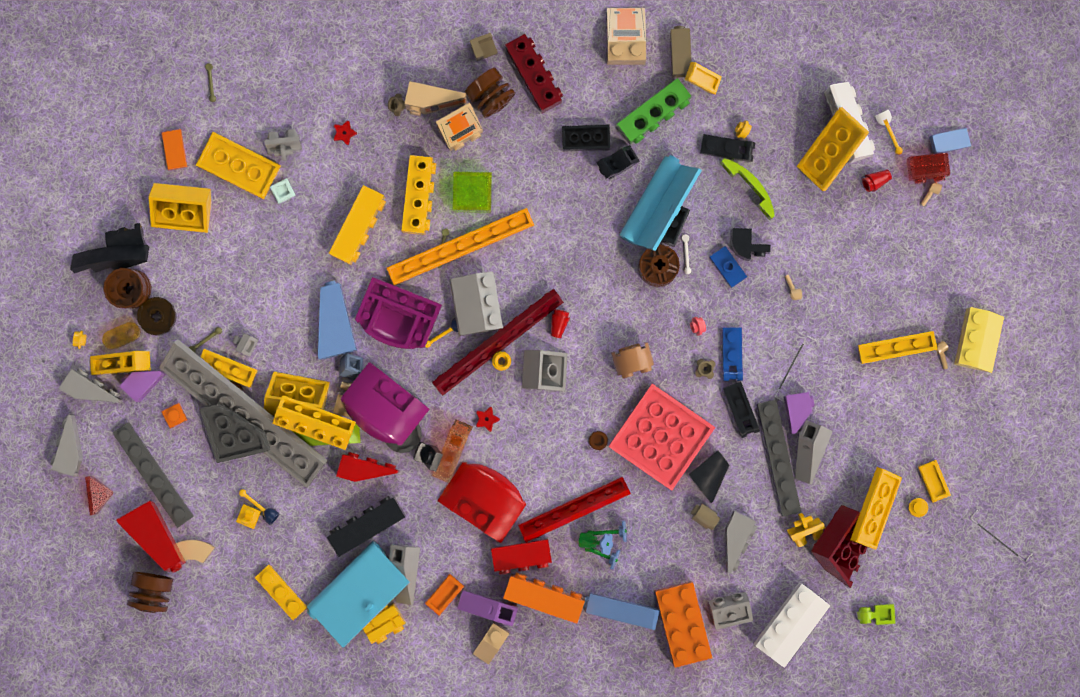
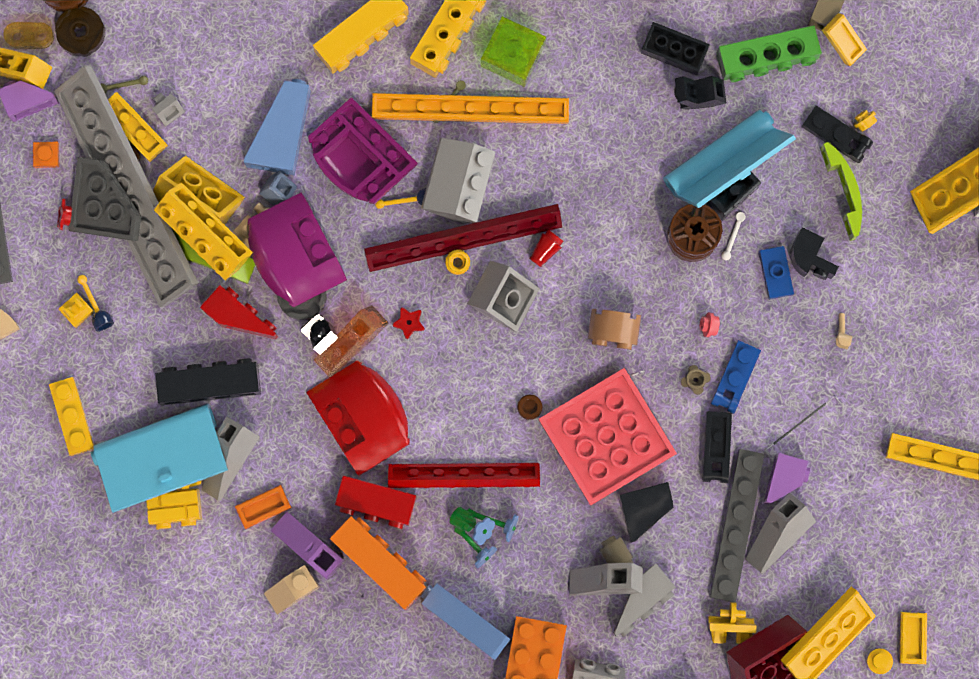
camera: 20 degrees right, 5 degrees down
none -> red plate [57,199,72,230]
none -> light grey slope [569,563,643,596]

